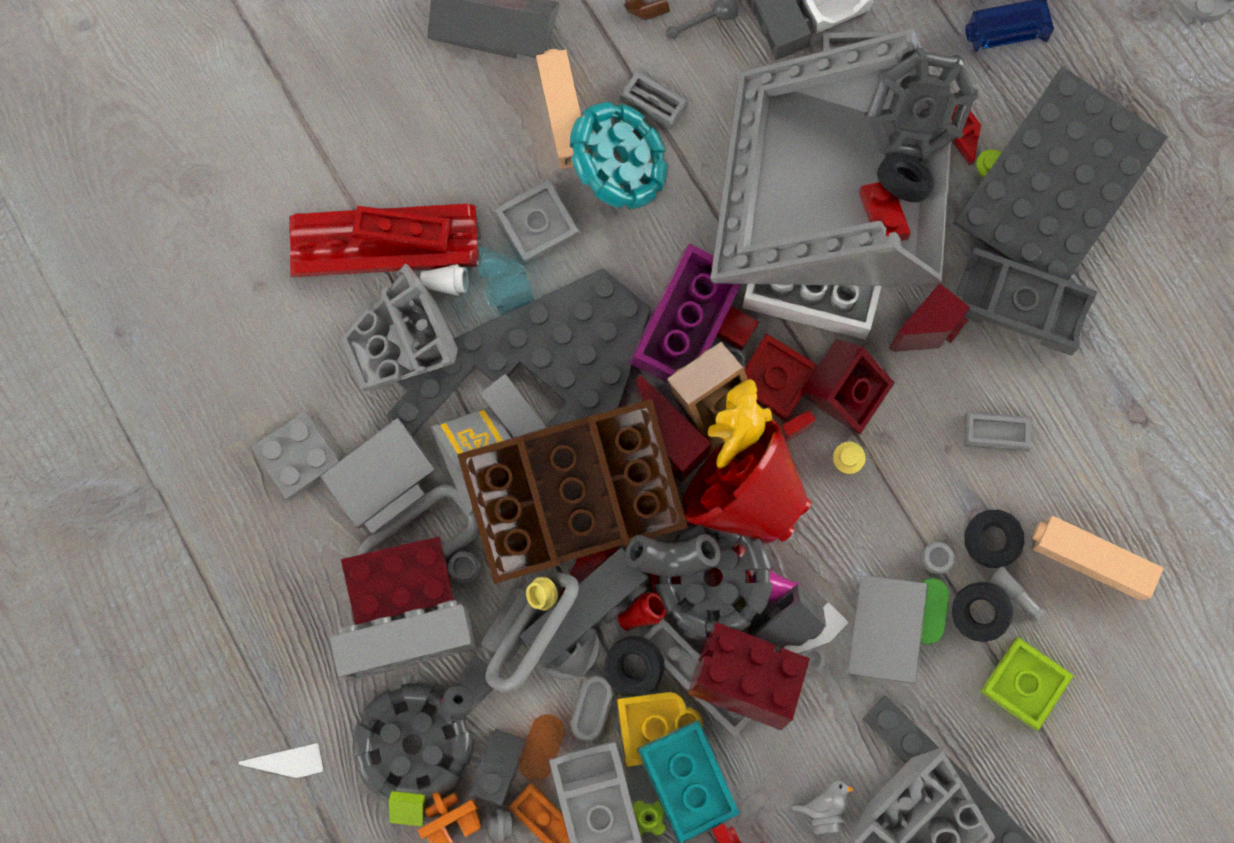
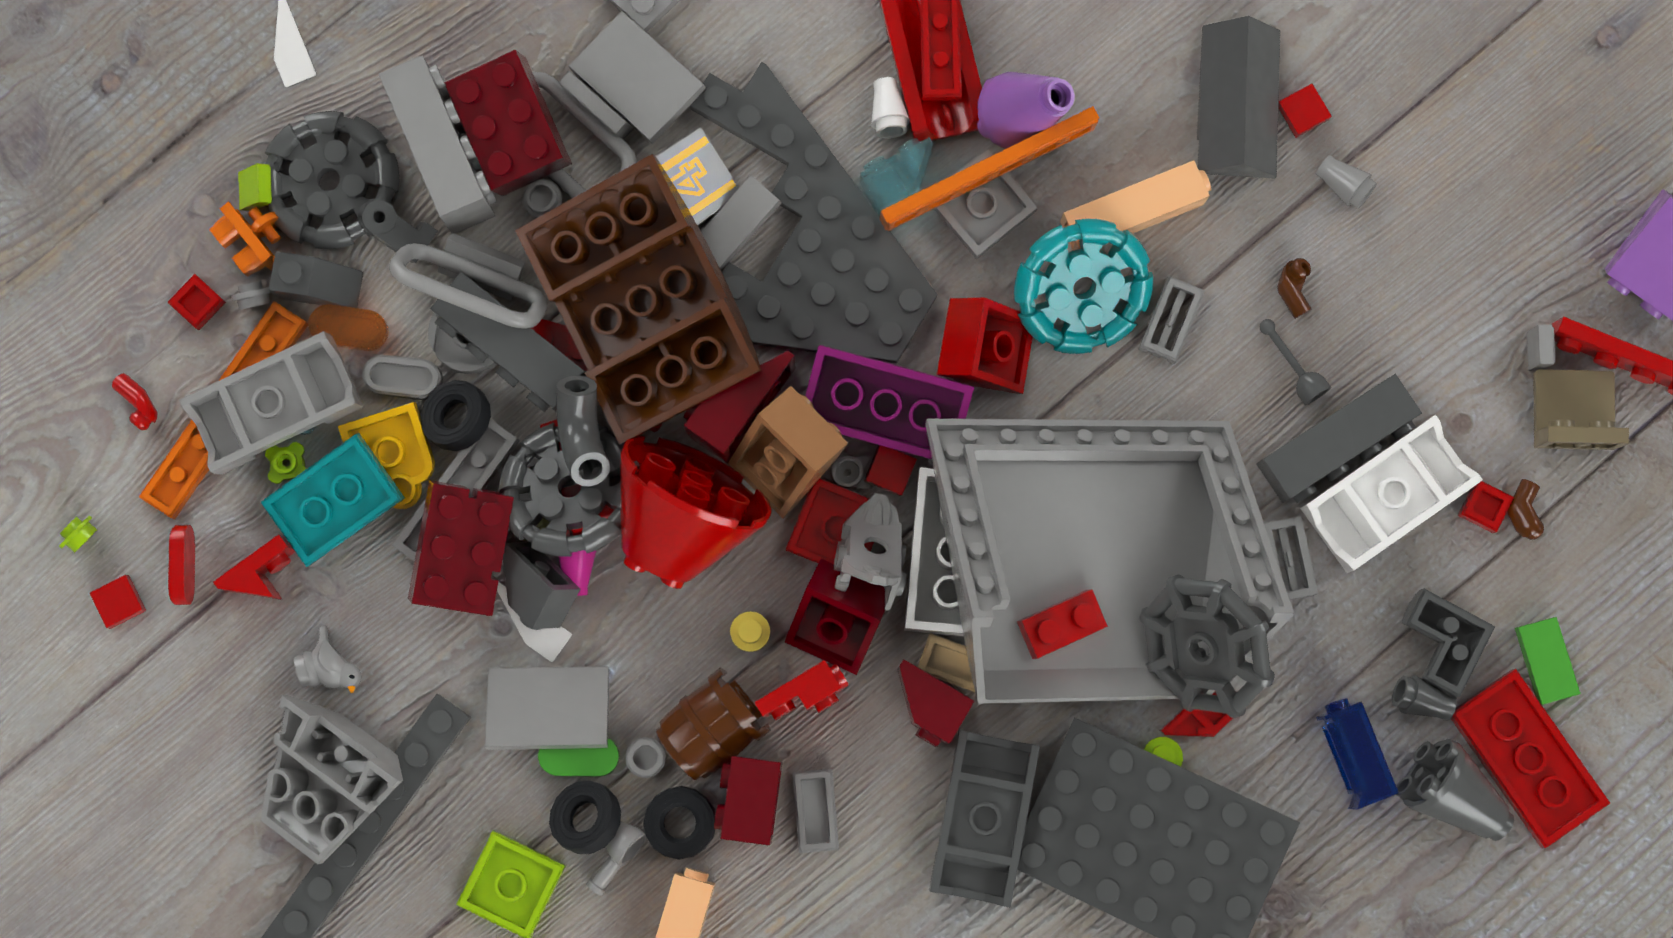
camera: 75 degrees right, 5 degrees up
light grey wedge [341,263,458,391] -> none
light yellow plate [526,577,558,611] -> none
red cone [618,593,666,631] -> none
yellow piece [708,379,772,468] -> none
red tile [781,410,816,442] -> none
black tyre [877,153,934,202] -> none
none -> reddish brown piece [656,667,771,780]
none -> dark red brick [714,756,783,846]
none -> red plate [754,660,849,720]
none -> light grey piece [834,493,906,610]
none -> orange tile [879,106,1099,231]
none -> tan tile [917,633,975,693]
none -> red slope [937,297,1033,394]
none -> medium lavender cone [978,72,1075,149]

